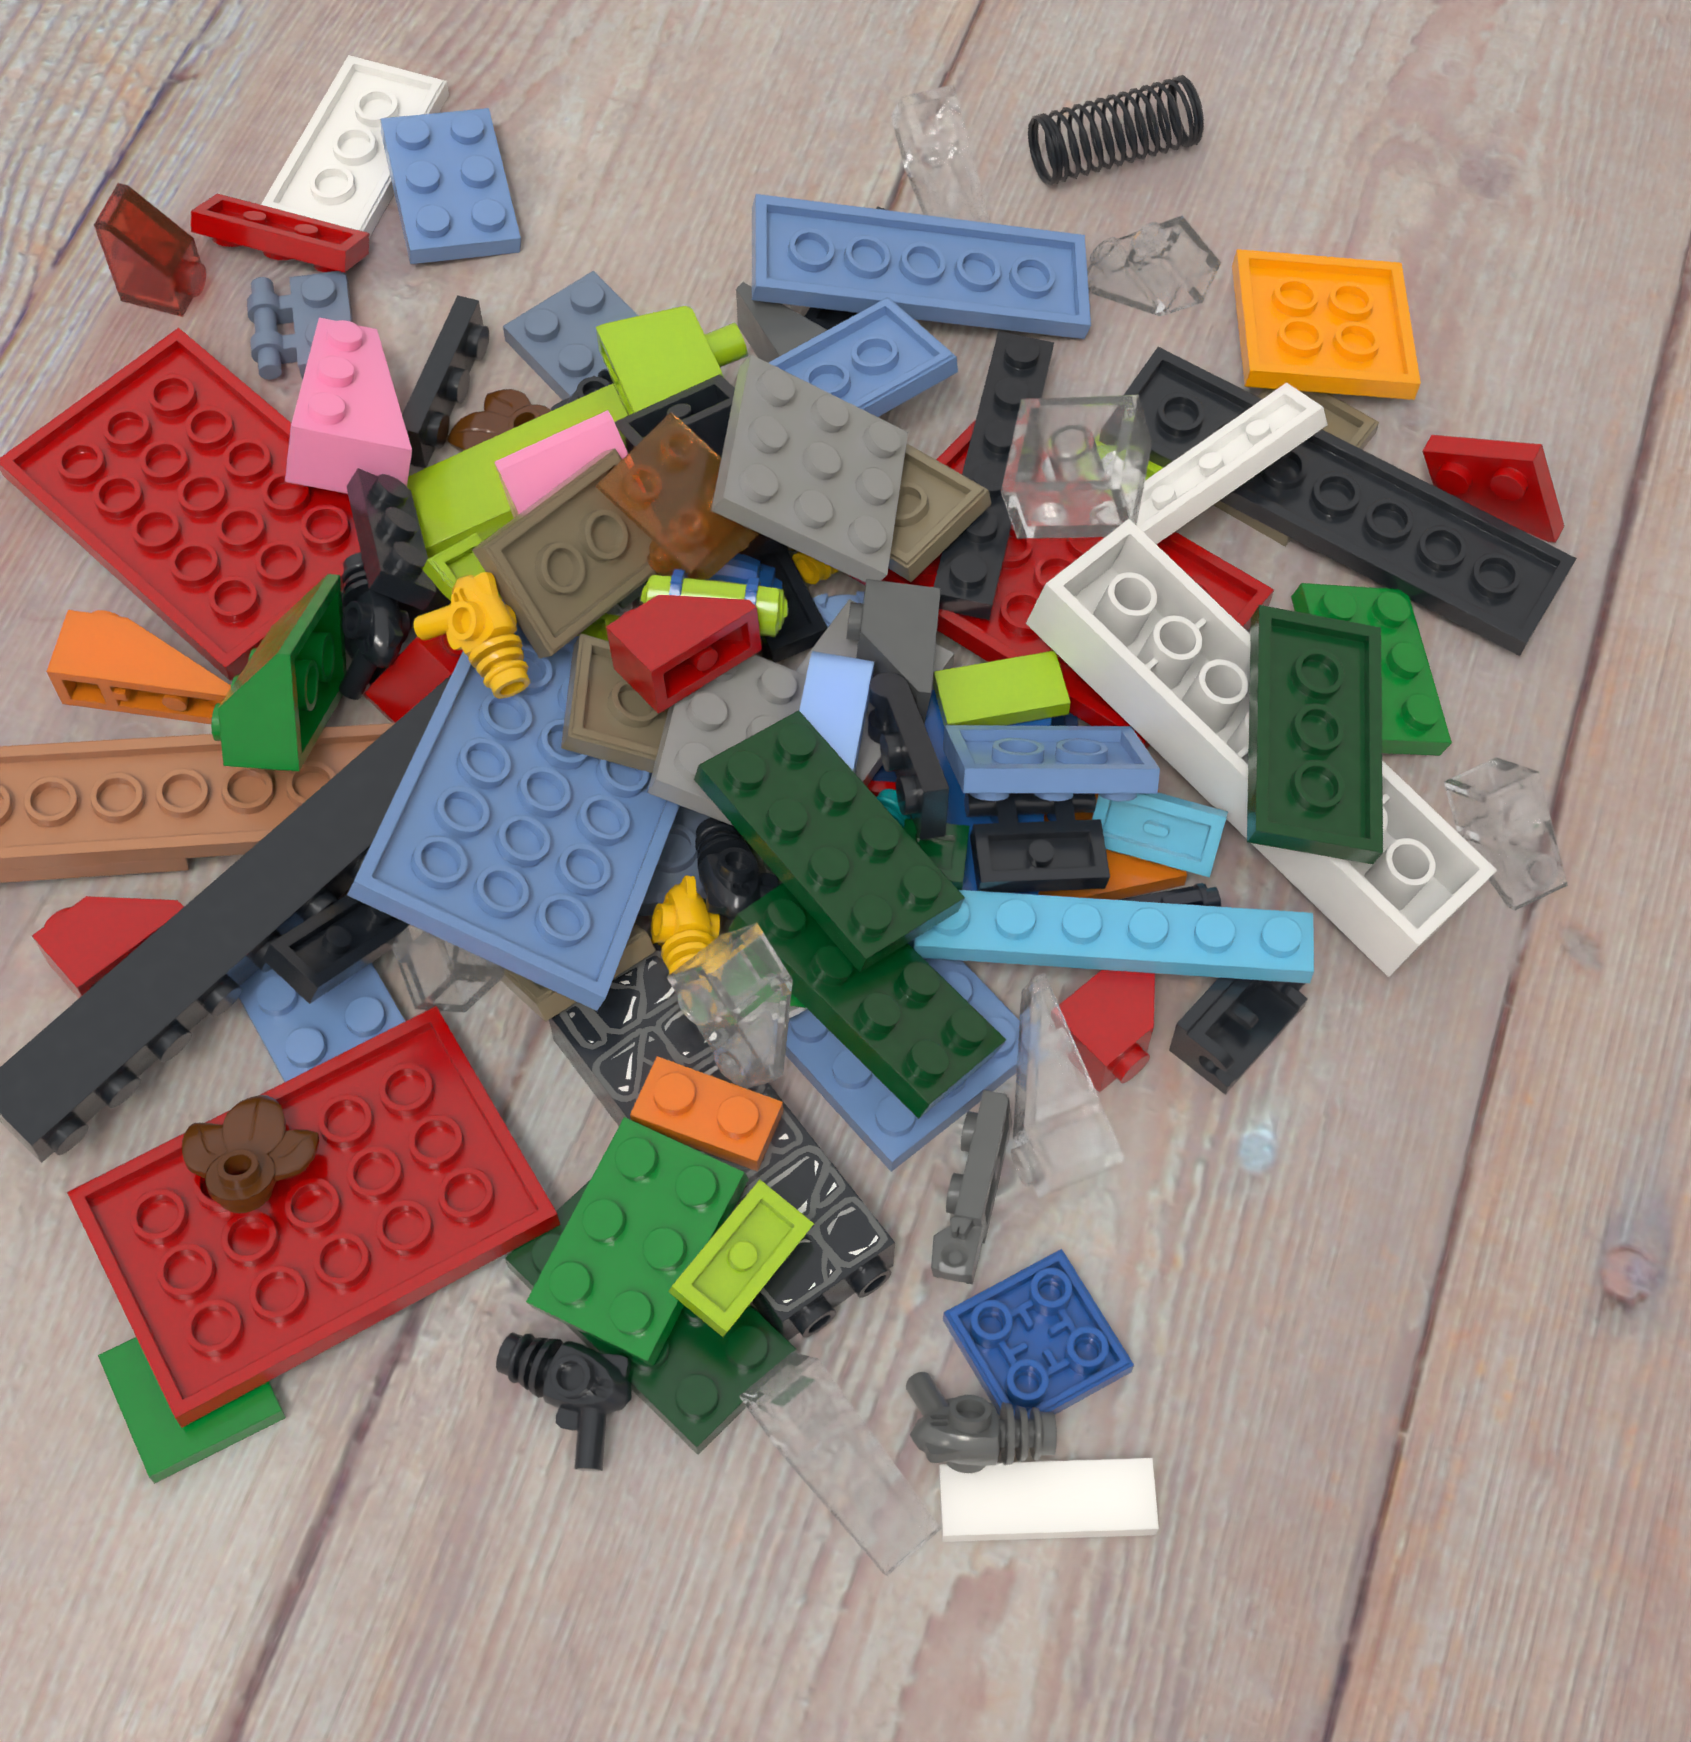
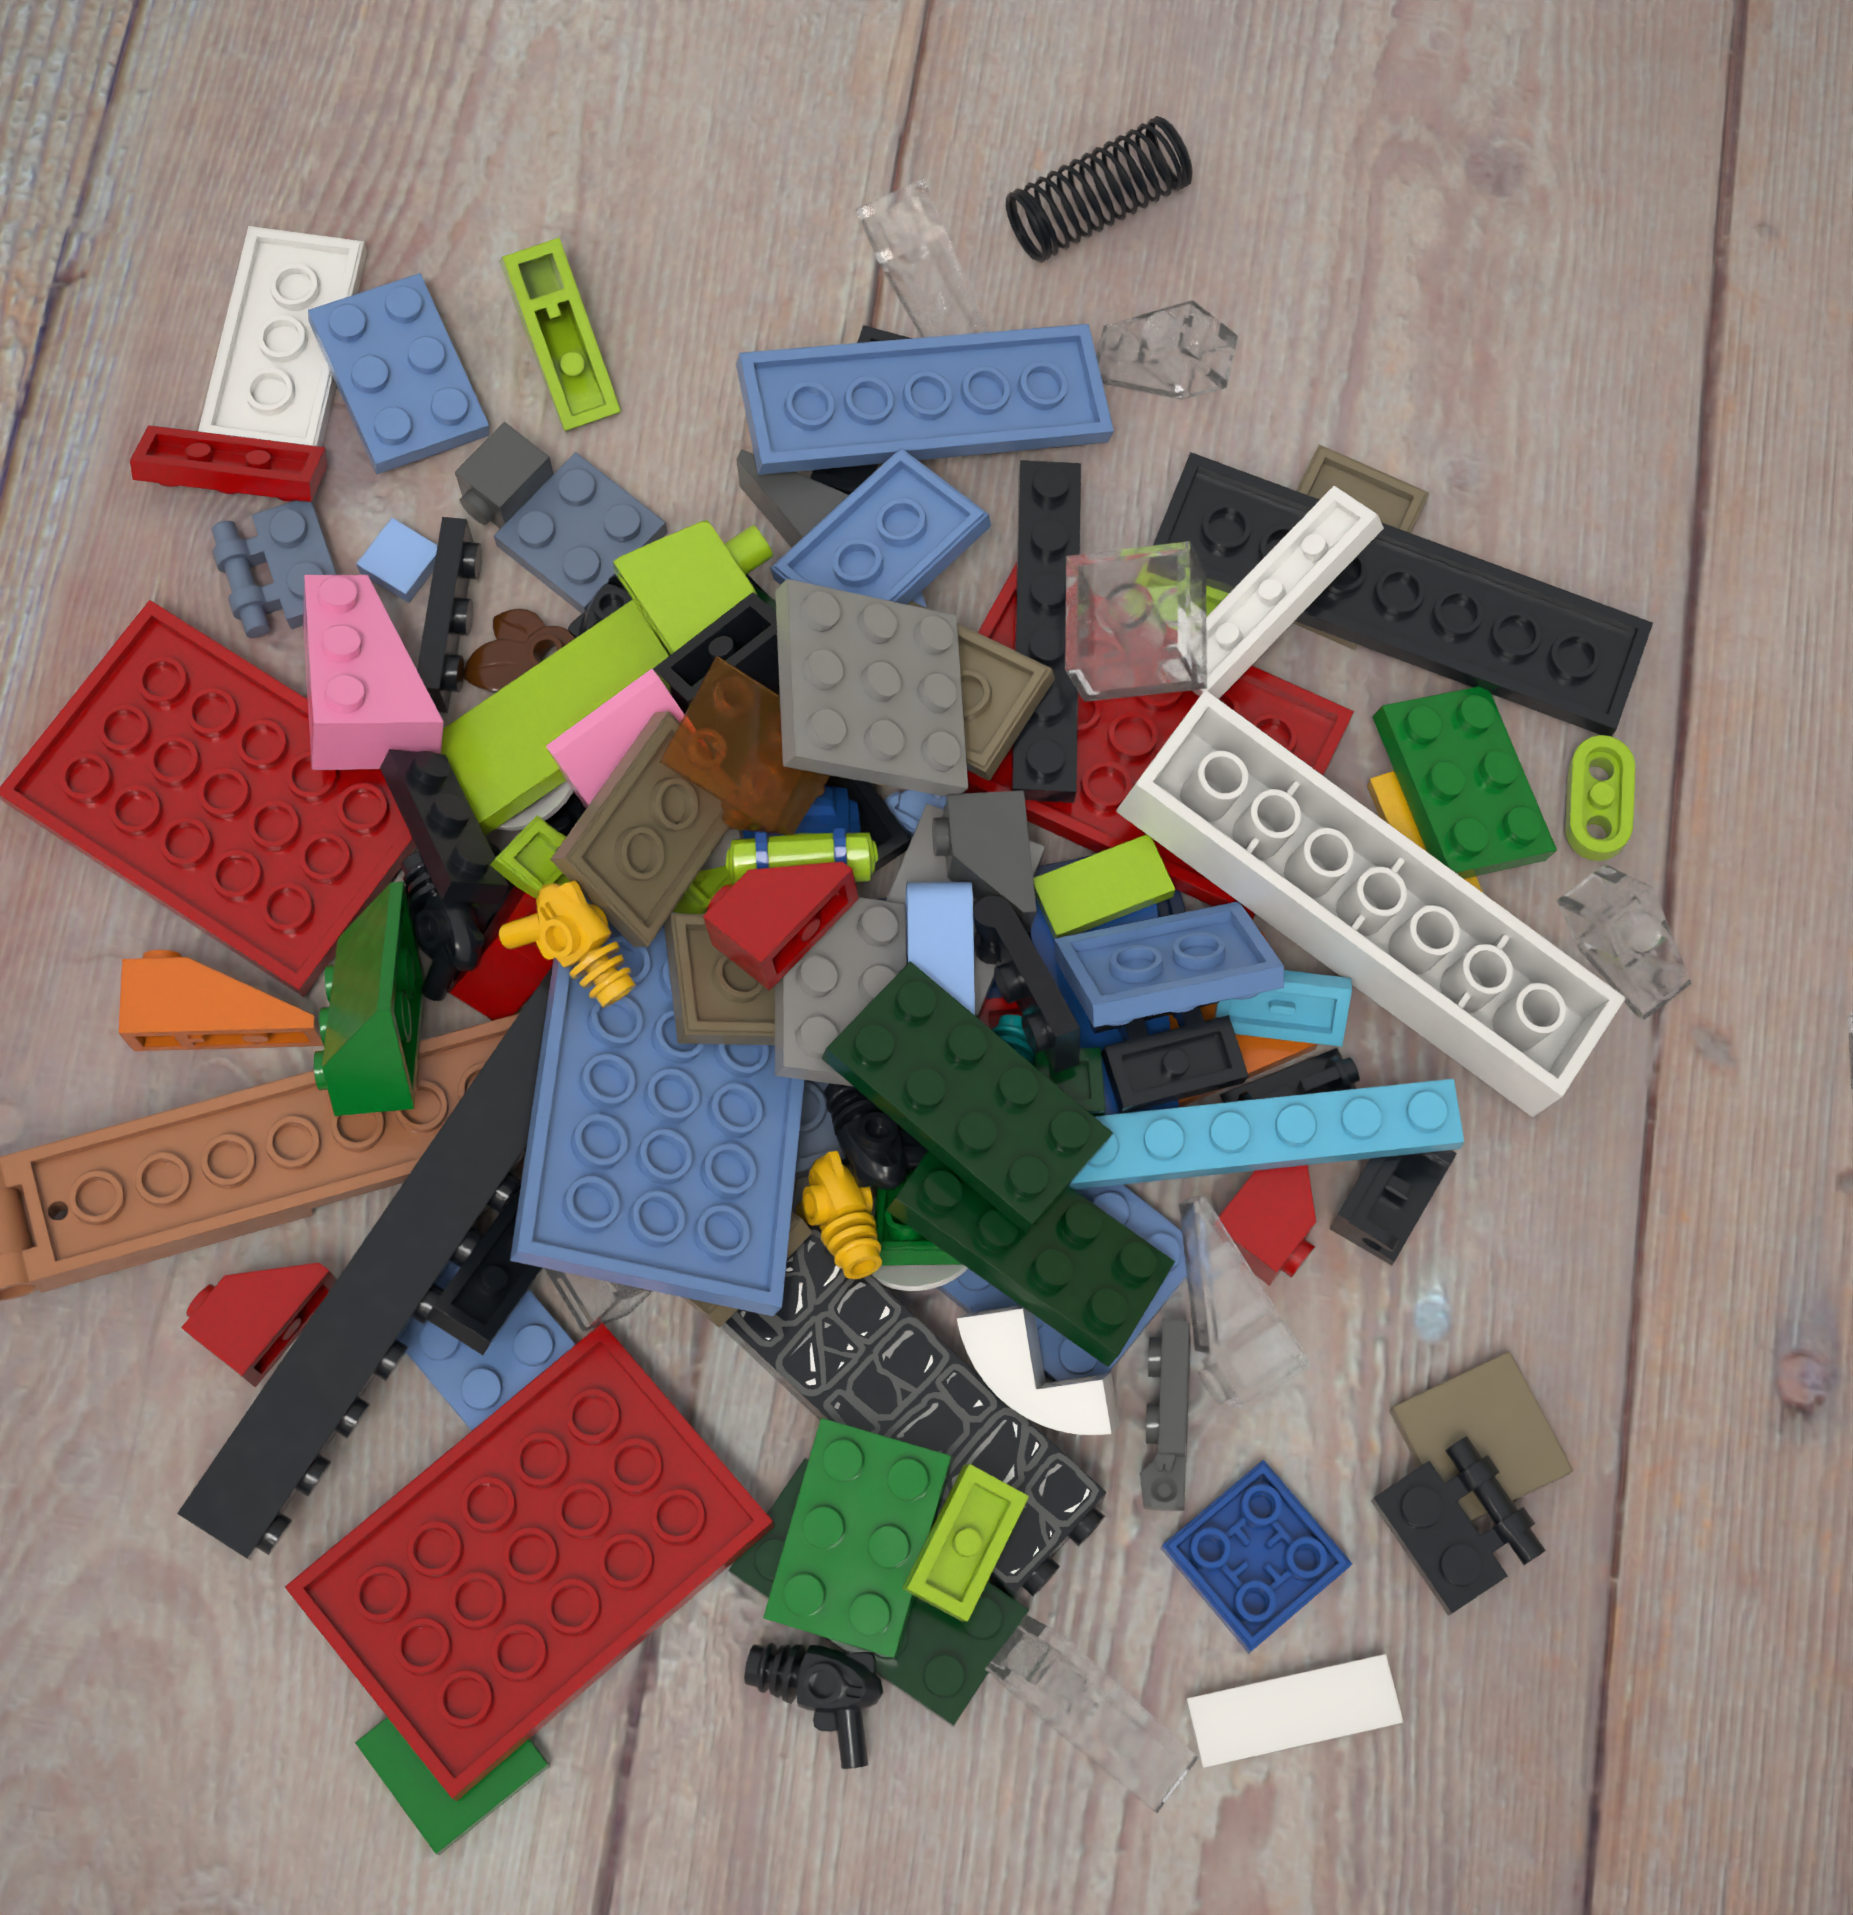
camera: 10 degrees left, 10 degrees up
clear red slope [94,183,206,317] -> none
reddish brown plate [182,1095,319,1213] -> none
orange plate [630,1056,783,1172] -> none
clear slope [666,923,793,1088] -> none
dark grey piece [906,1372,1057,1473] -> none
light orange plate [1232,249,1421,400] -> none
dark green plate [1247,605,1383,864] -> none
red wing [1422,435,1565,543] -> none
none -> light blue tile [356,518,438,603]
none -> dark grey brick [455,422,554,528]
none -> lime slope [499,237,621,431]
none -> white brick [957,1305,1120,1435]
none -> black plate [1371,1436,1546,1616]
none -> dark tan tile [1389,1351,1573,1522]
none -> lime plate [1565,735,1635,861]

